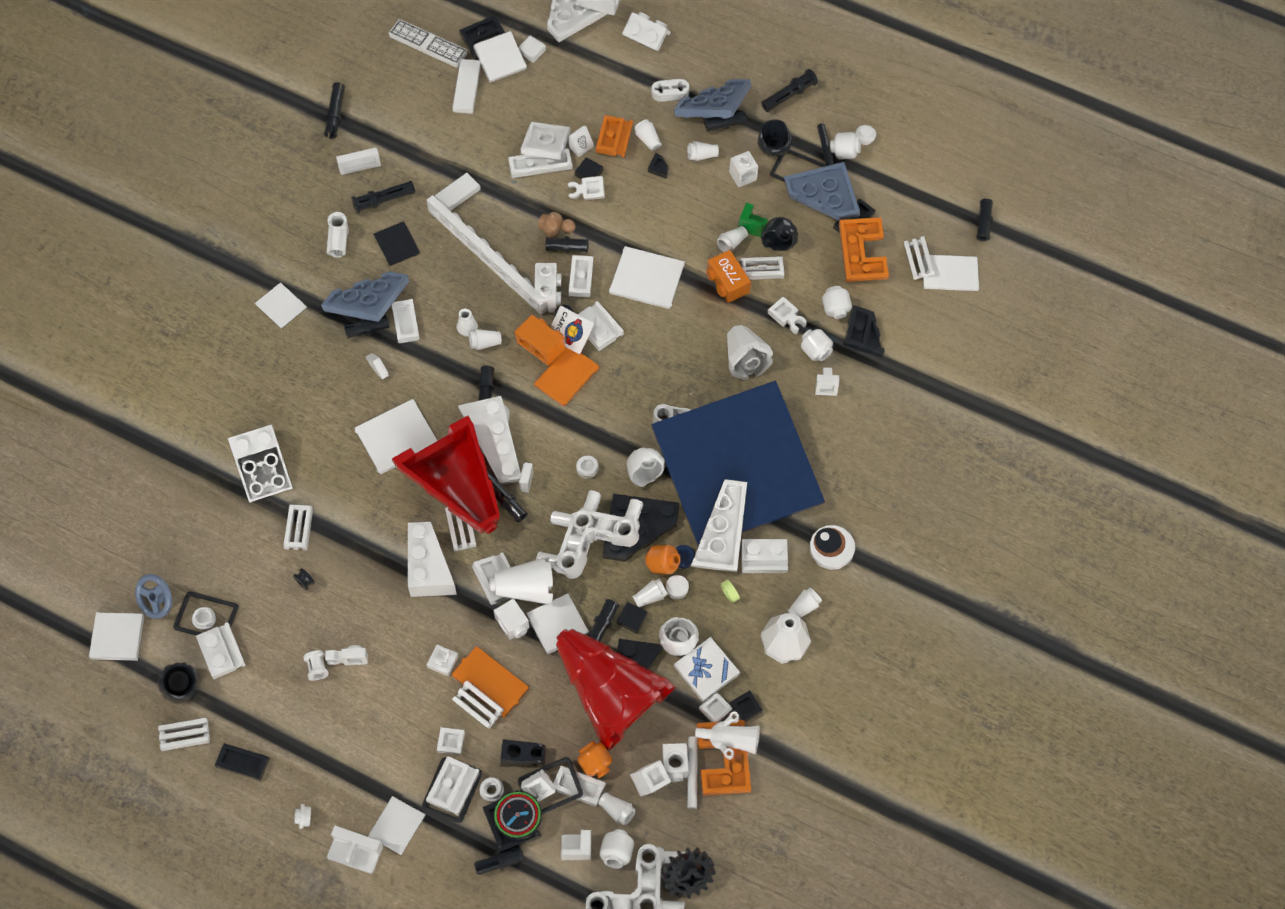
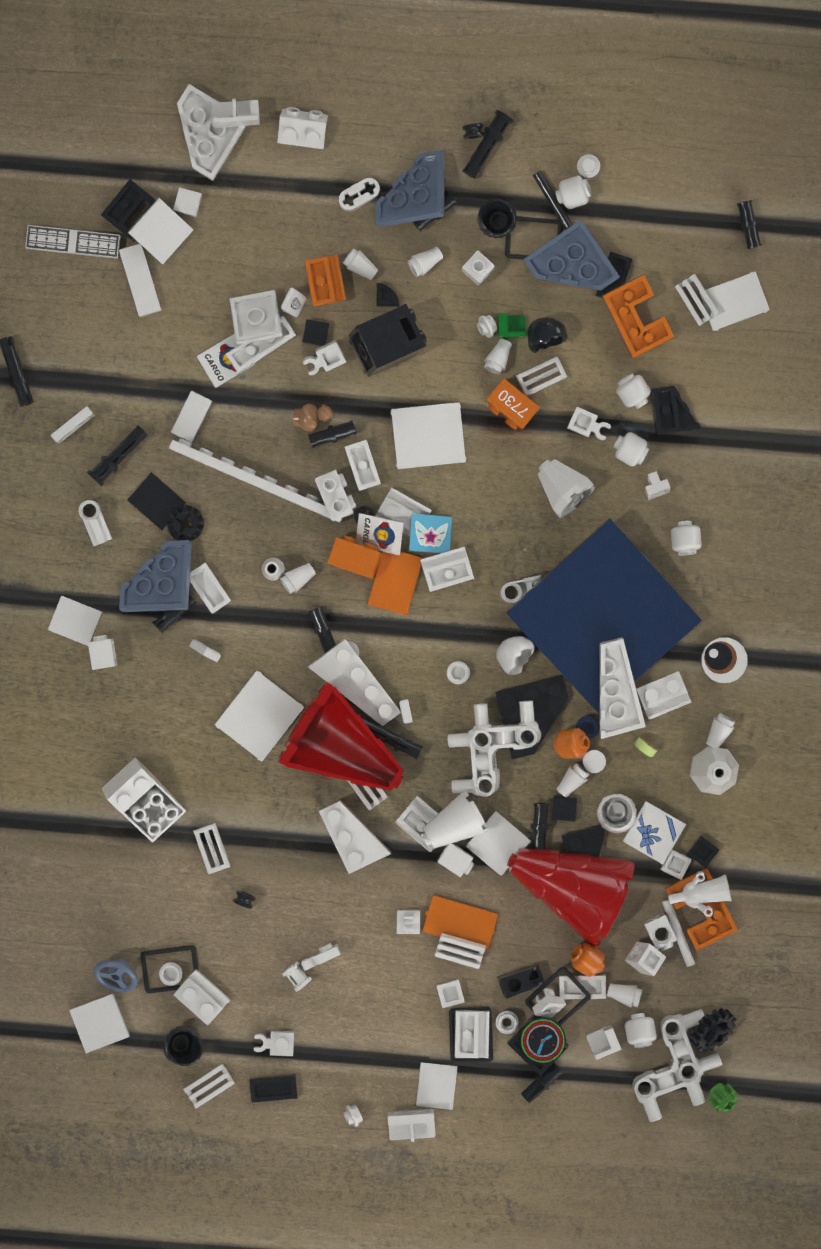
camera: 20 degrees left, 25 degrees up
none -> white brick [88,635,118,670]
none -> black gear [167,505,204,541]
none -> white sticker [197,334,255,388]
none -> white plate [254,1031,294,1056]
none -> black container [348,304,427,377]
none -> medium azure sticker [409,514,452,553]
none -> white plate [420,546,474,592]
none -> black bush [462,123,484,139]
none -> white plate [477,315,497,338]
none -> white head [671,521,702,556]

